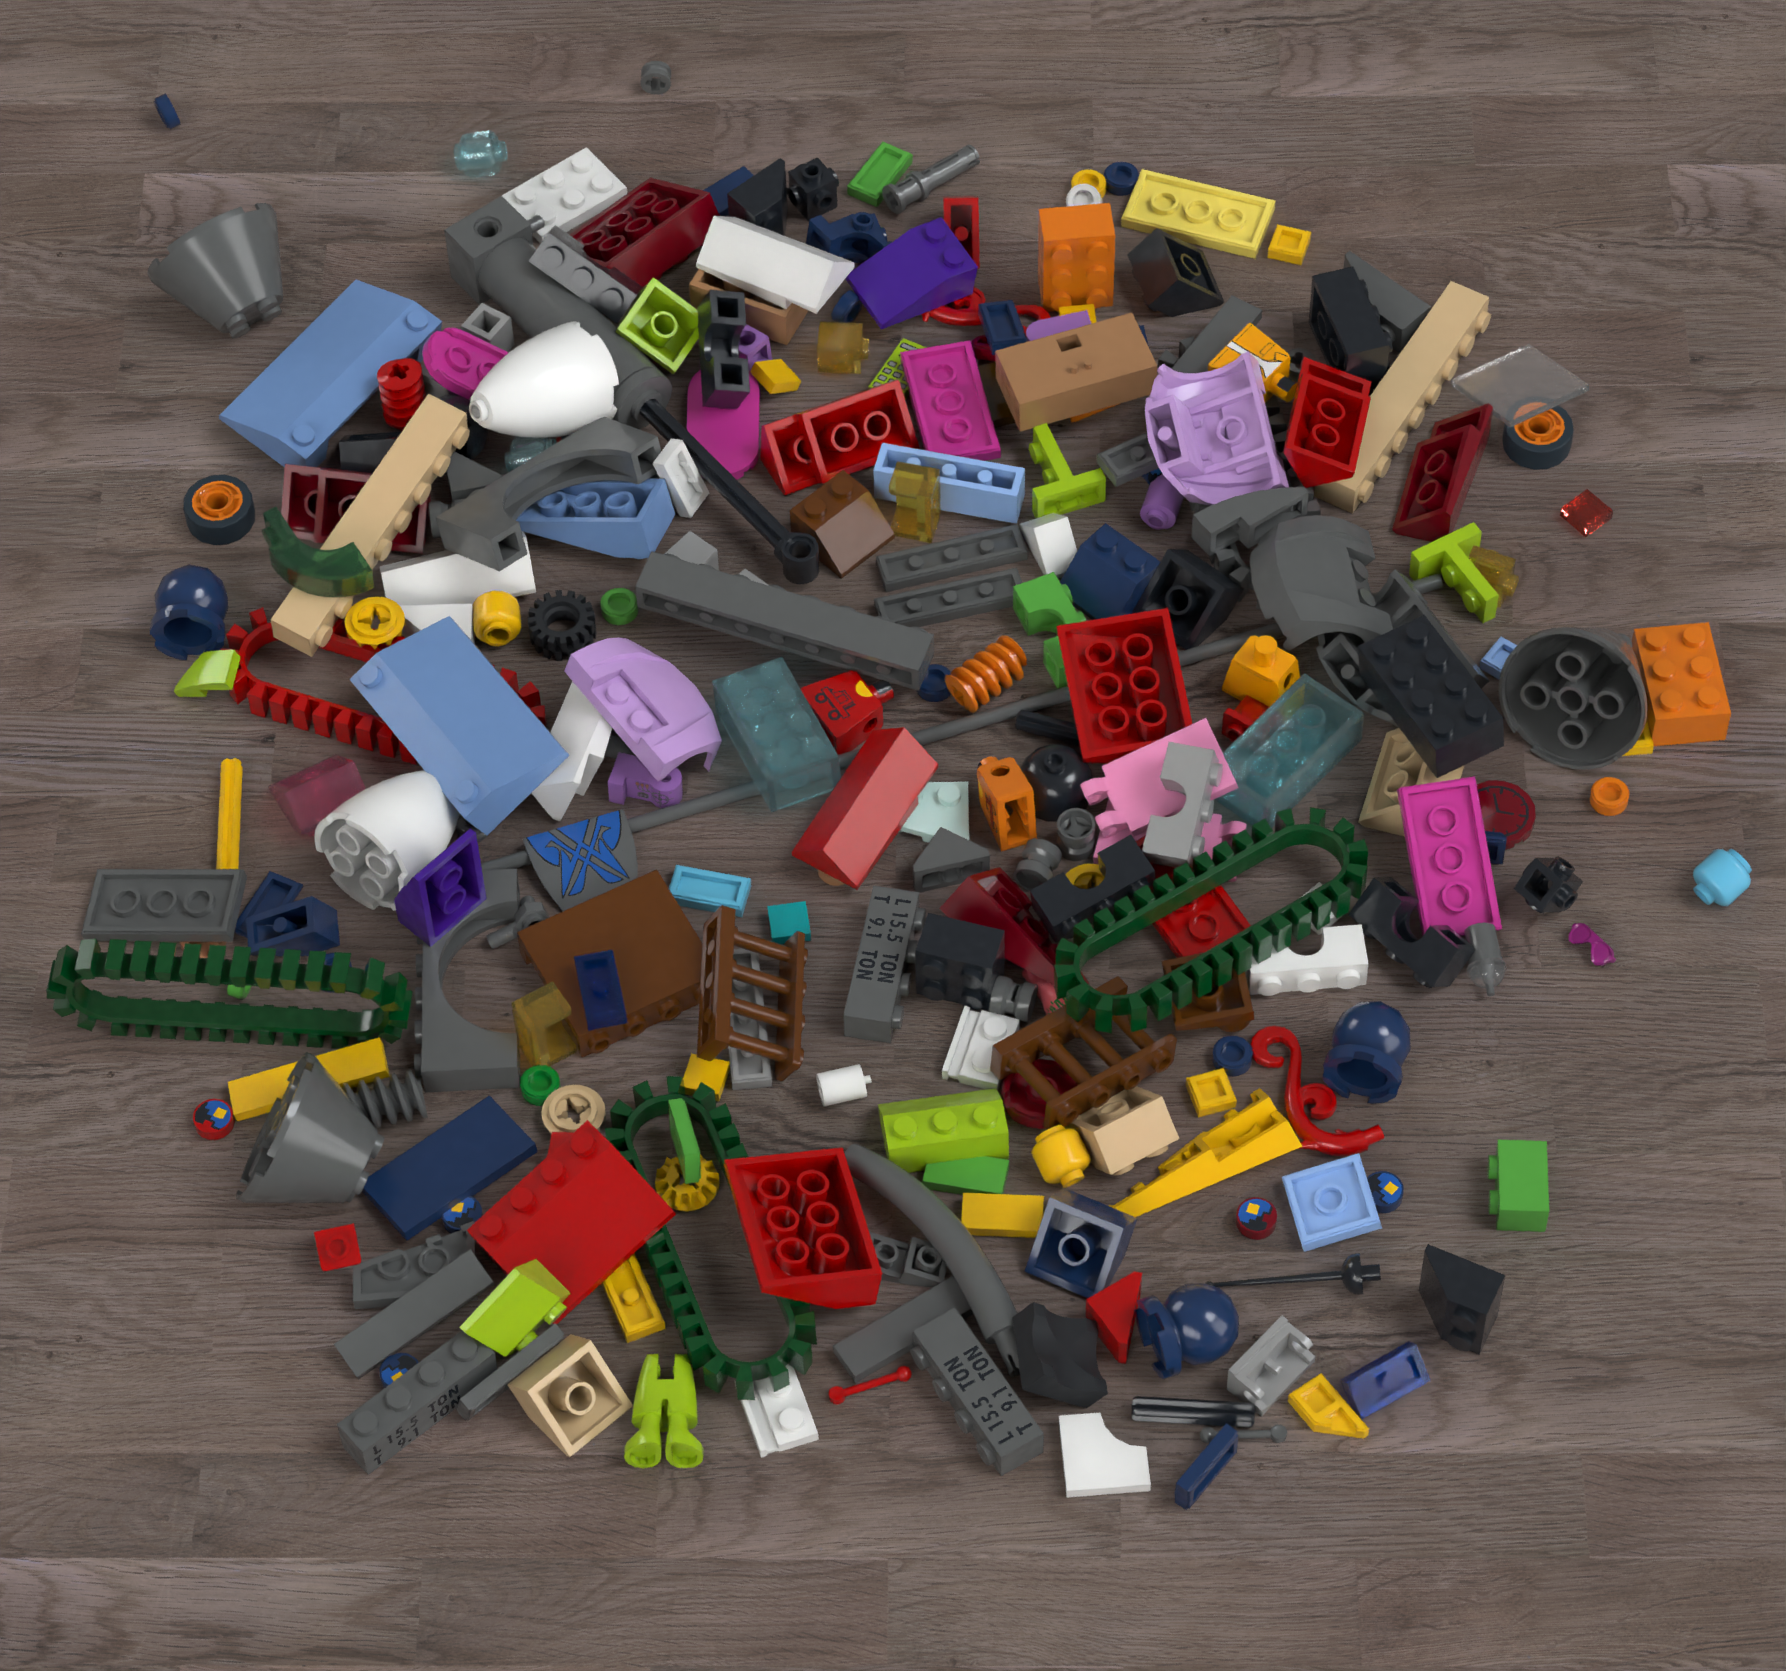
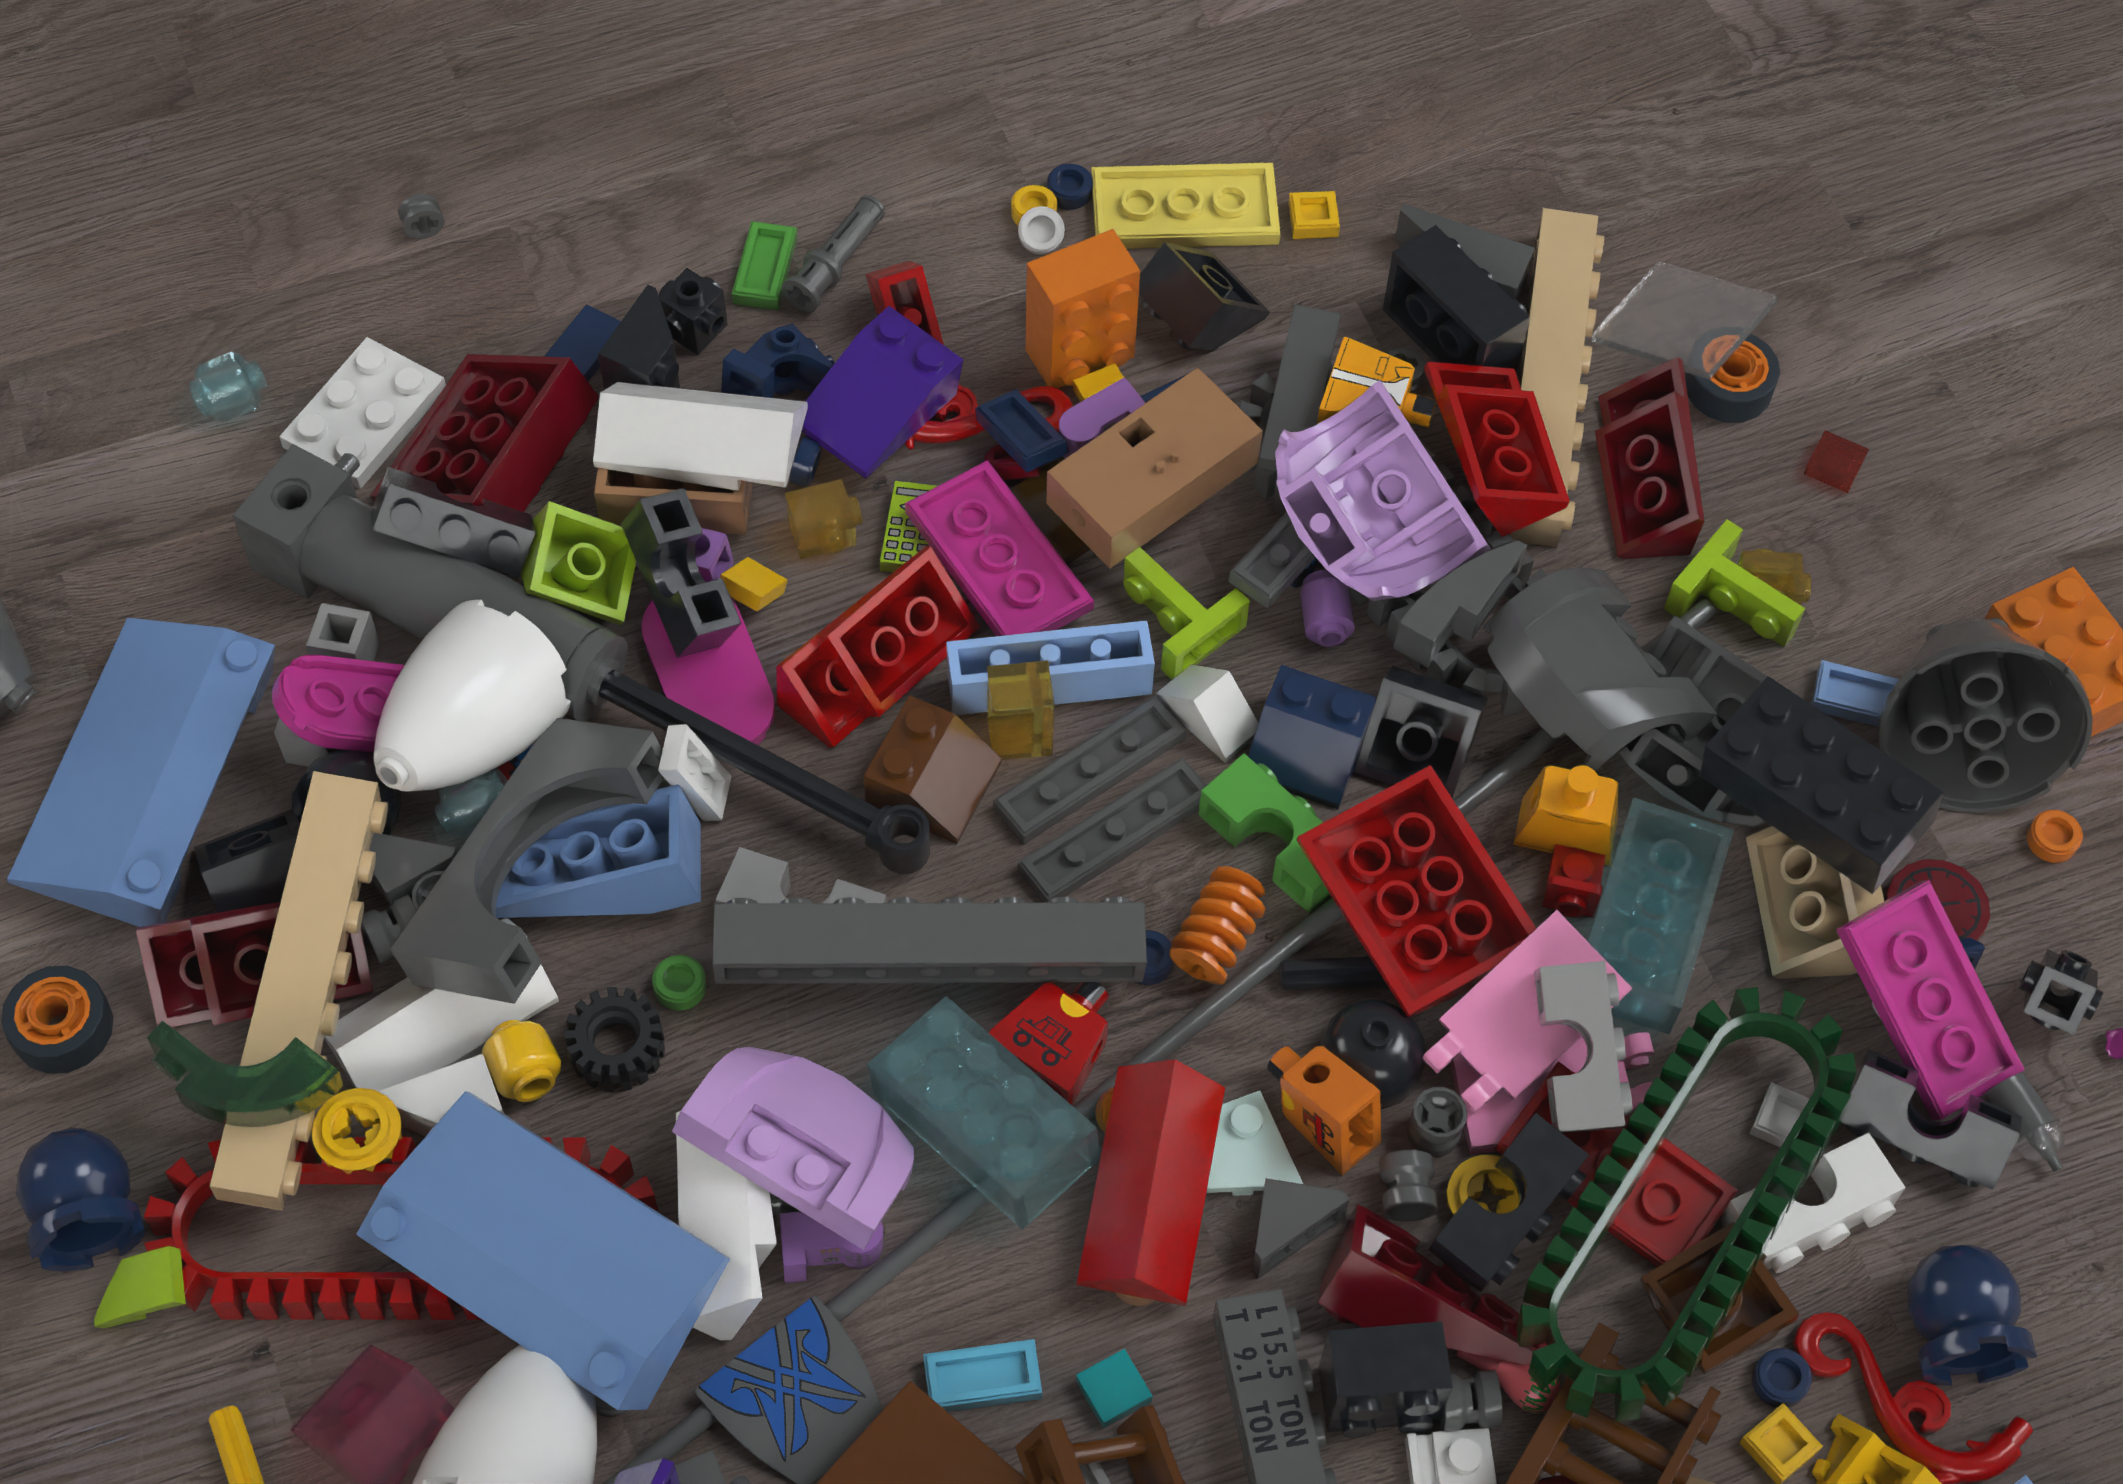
camera: 25 degrees left, 5 degrees up
red piece [377,358,426,431] -> none

